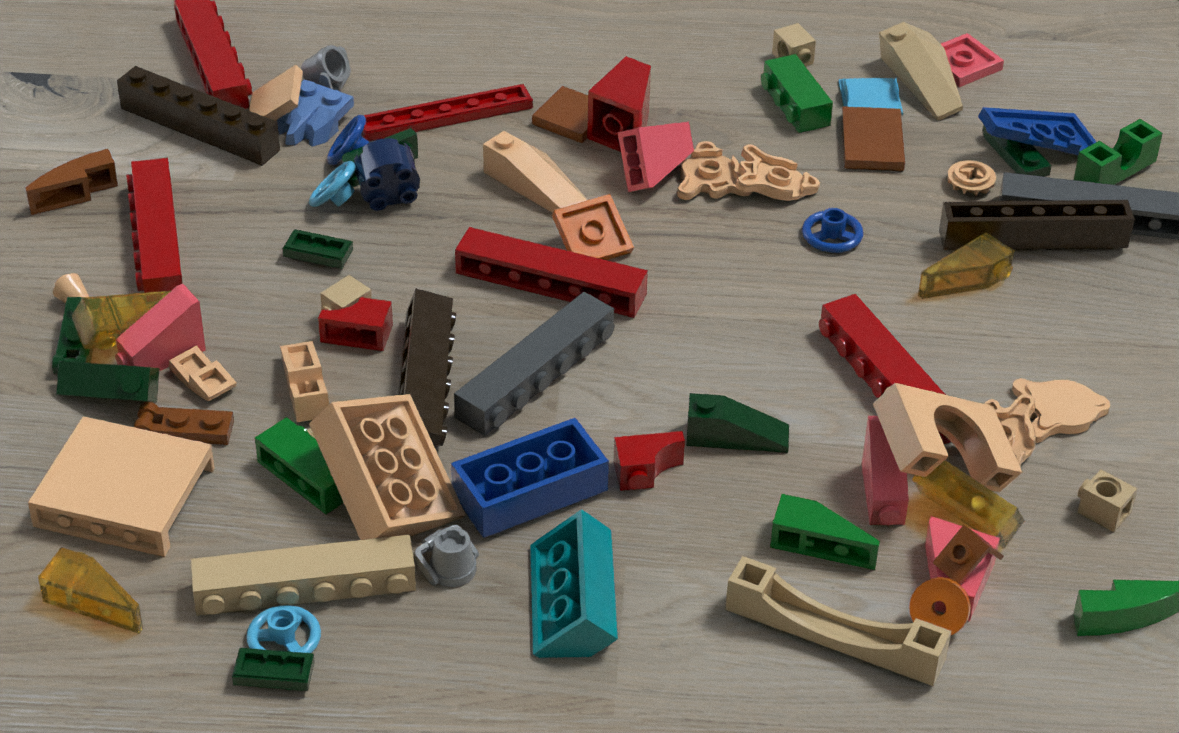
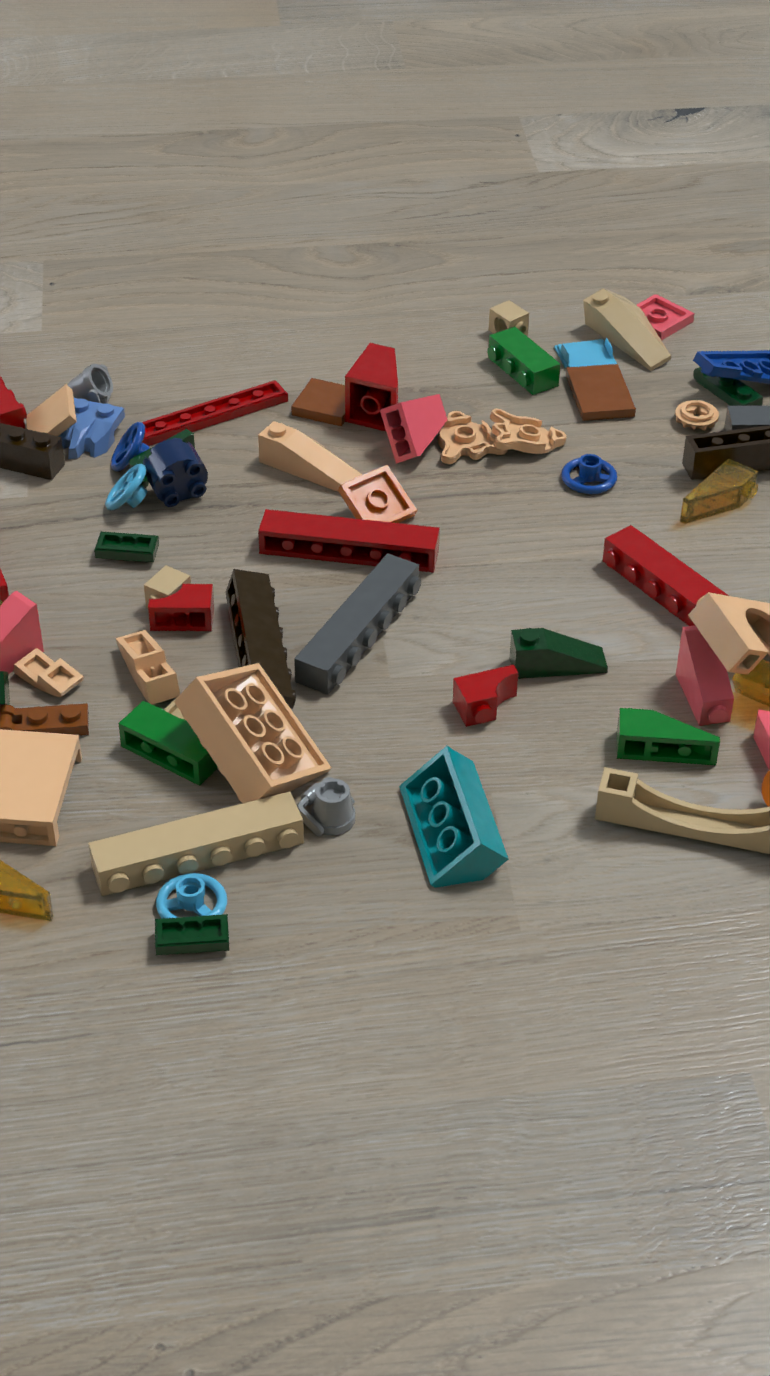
camera: 10 degrees left, 0 degrees up
blue brick [451,418,609,538] -> none

